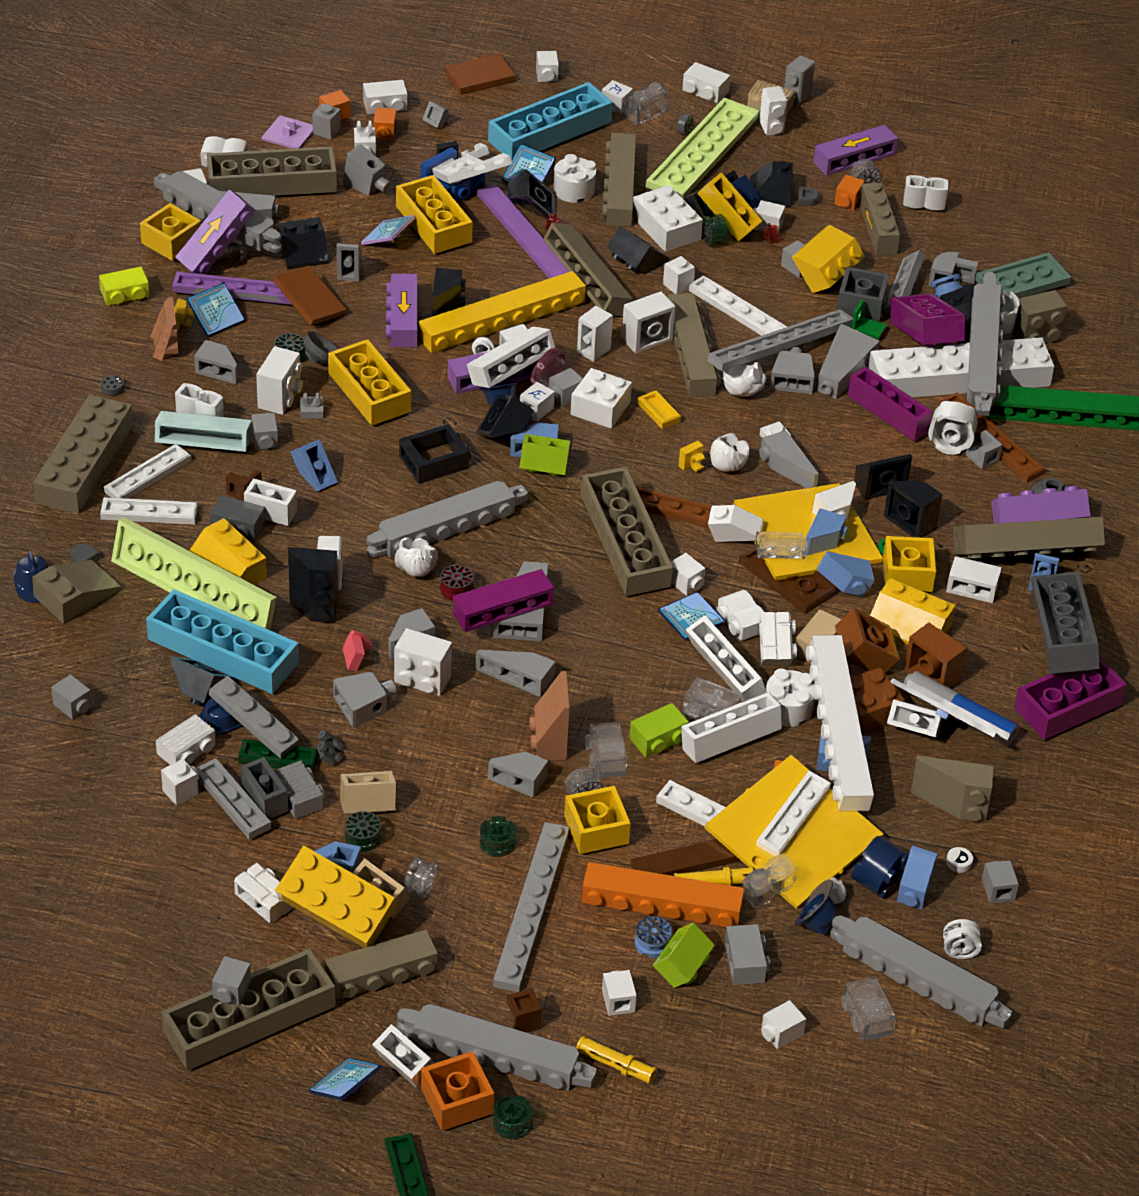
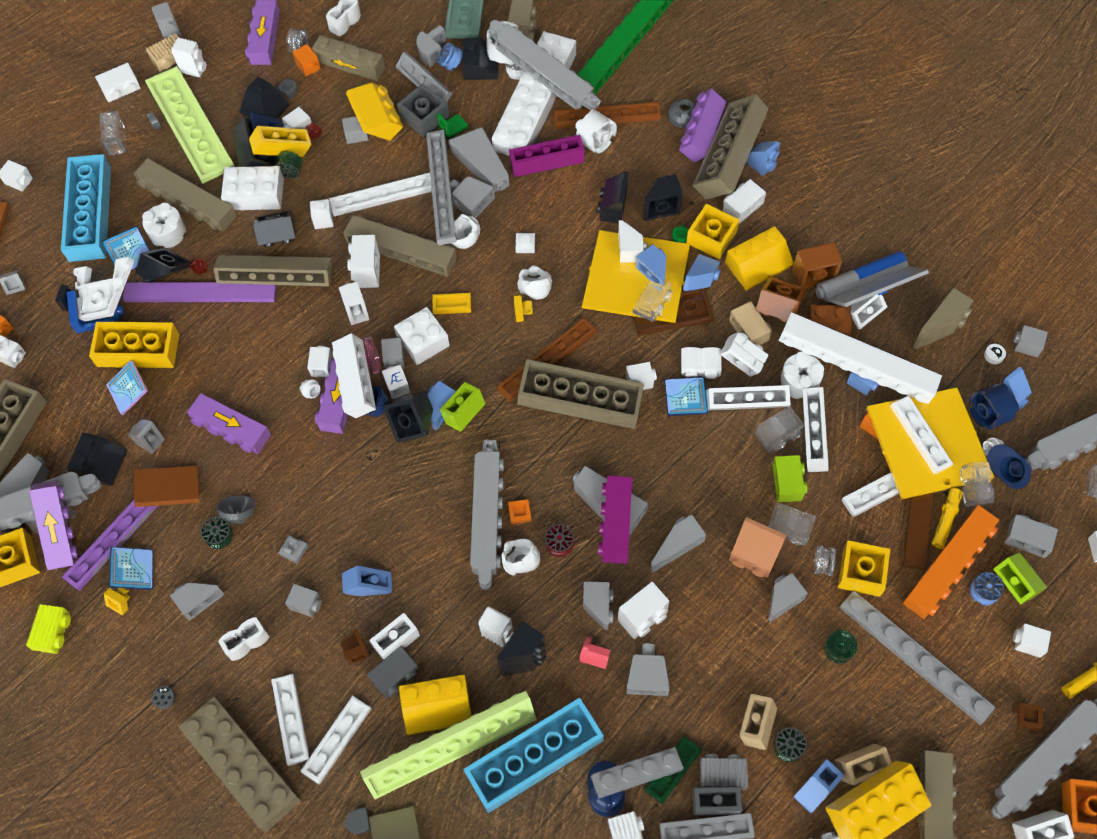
camera: 55 degrees left, 20 degrees up
nougat slope [150,297,178,361] -> none
light aqua brick [155,411,252,452] -> none
black slope [170,657,235,706] -> none
white brick [256,346,303,415] -> none
dark grey piece [317,730,343,766] -> none
yellow brick [328,339,411,426] -> none
light grey torso [343,144,391,195] -> none
black window [399,424,471,484] -> none
clear wheel [404,857,439,898] -> none
yellow brick [419,271,586,353] -> none
black slope [432,268,466,317] -> none
white brick [601,80,634,115] -> none
white slope [708,505,764,542] -> none
light grey slope [759,431,819,488] -> none
magenta brick [891,293,965,347] -> none
white wheel [943,919,982,959] -> none
light grey panel [966,430,1003,470] -> none
magenta brick [1014,656,1127,740] -> none
dark grey brick [1031,572,1100,674] -> none
none -> orange tile [508,499,531,524]

